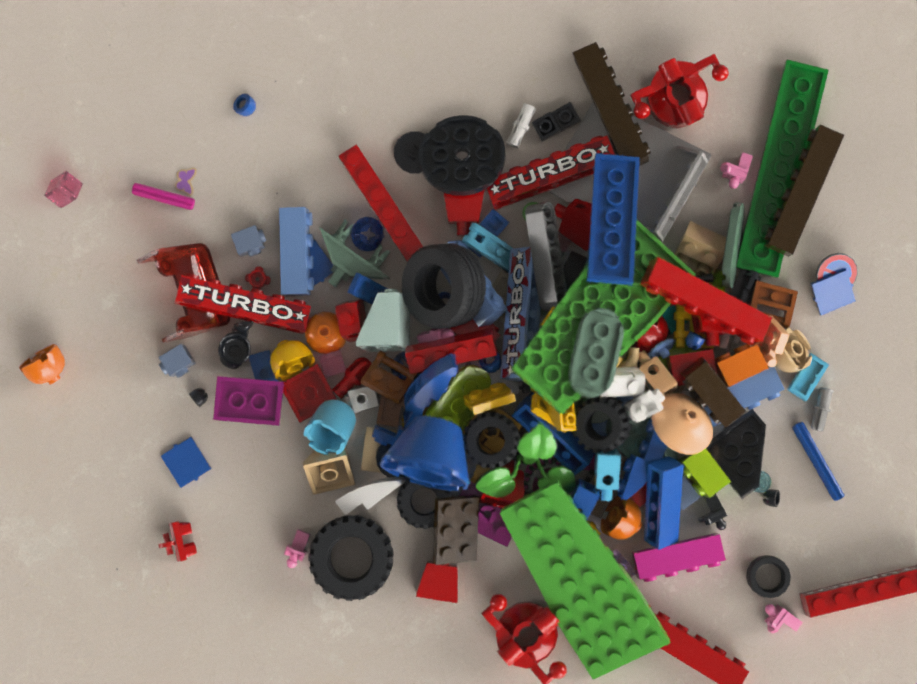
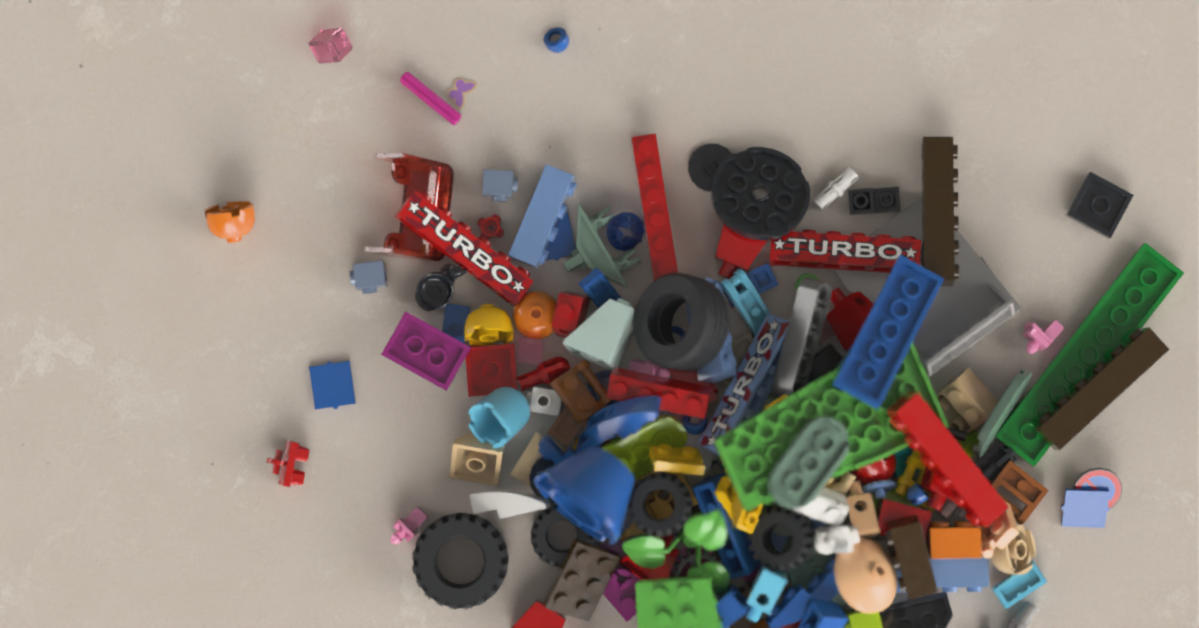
camera: 20 degrees right, 0 degrees up
black hinge [189,388,208,407] -> none
red piece [630,54,729,129] -> none
none -> black plate [1065,172,1134,239]

